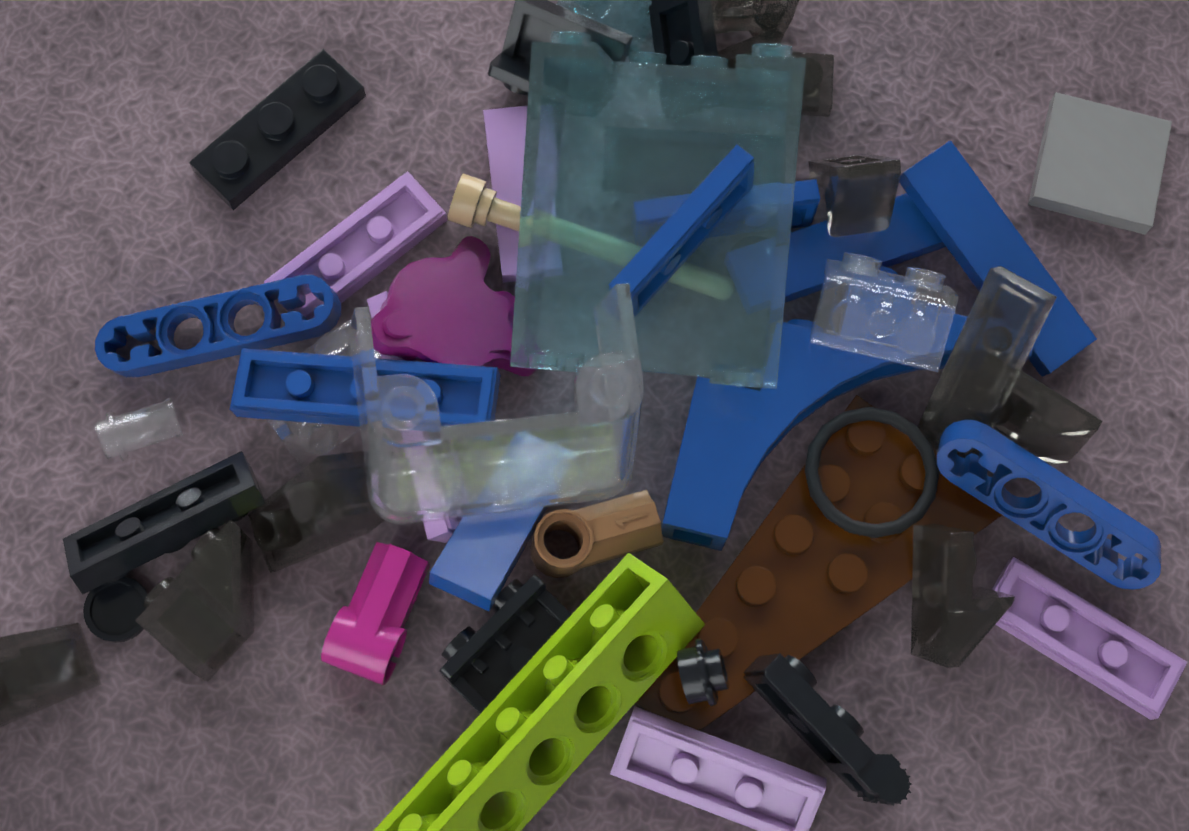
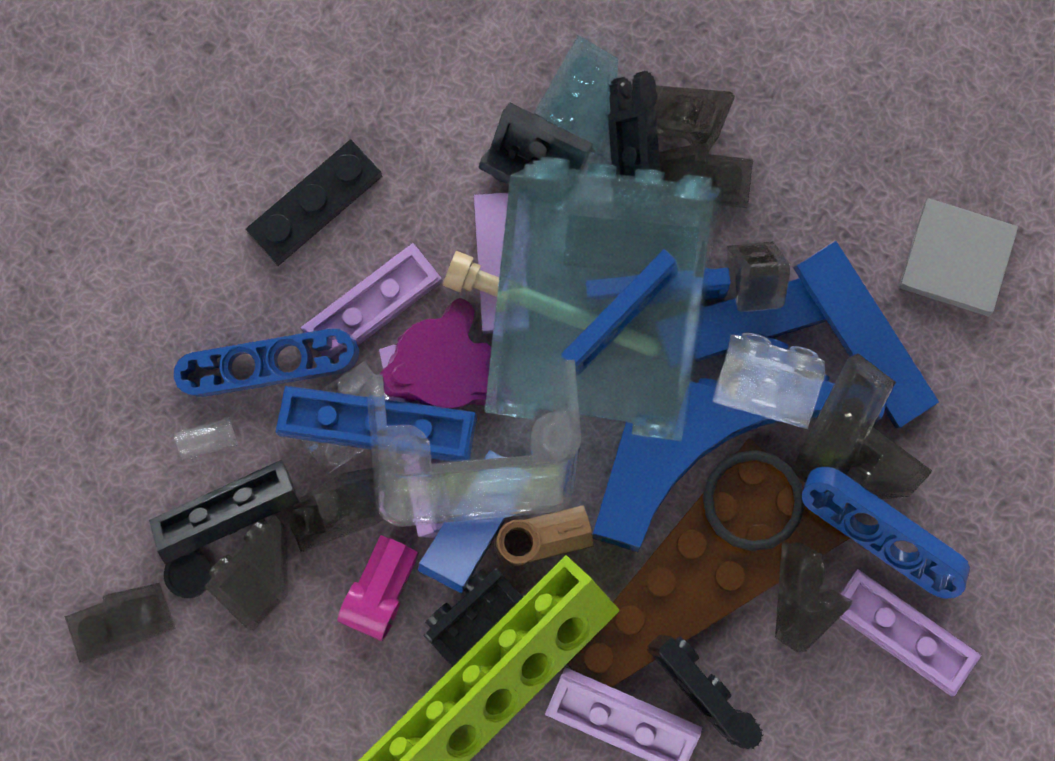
camera: 10 degrees right, 5 degrees up
black plate [677,639,729,706] -> none

